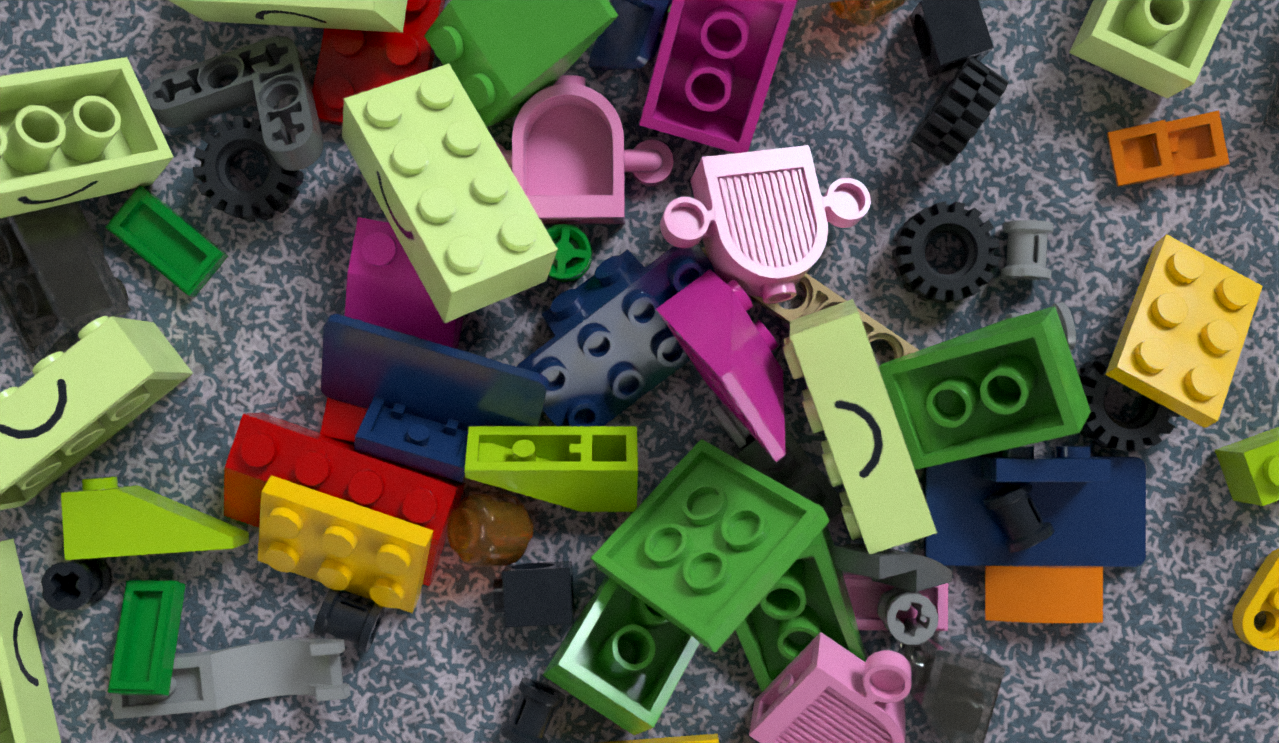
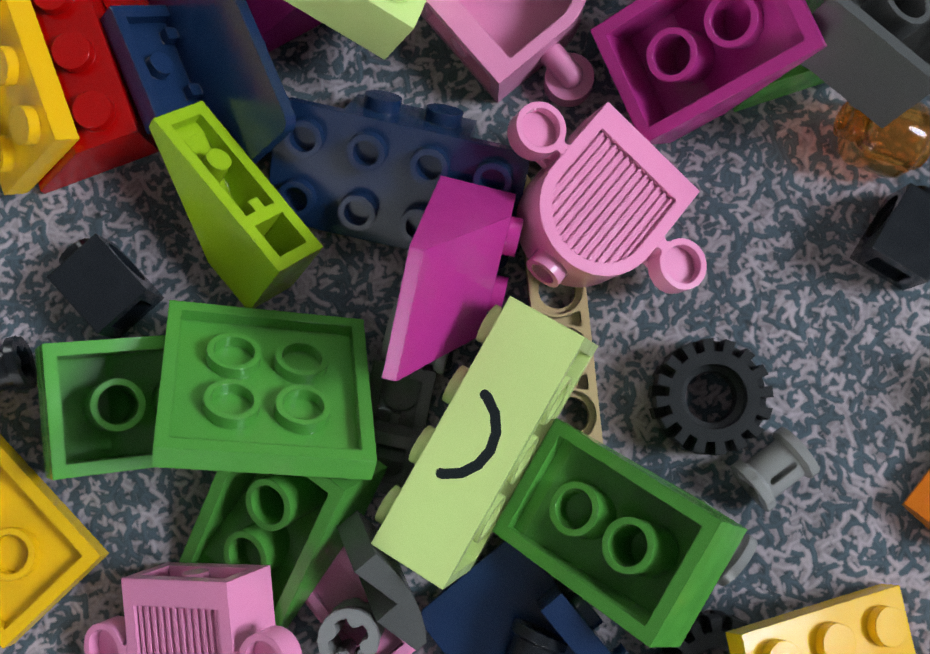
camera: 50 degrees right, 5 degrees down
clear orange head [447,494,533,567] -> none
green wheel [547,224,593,283] -> none
black tyre [910,56,1009,166] -> none

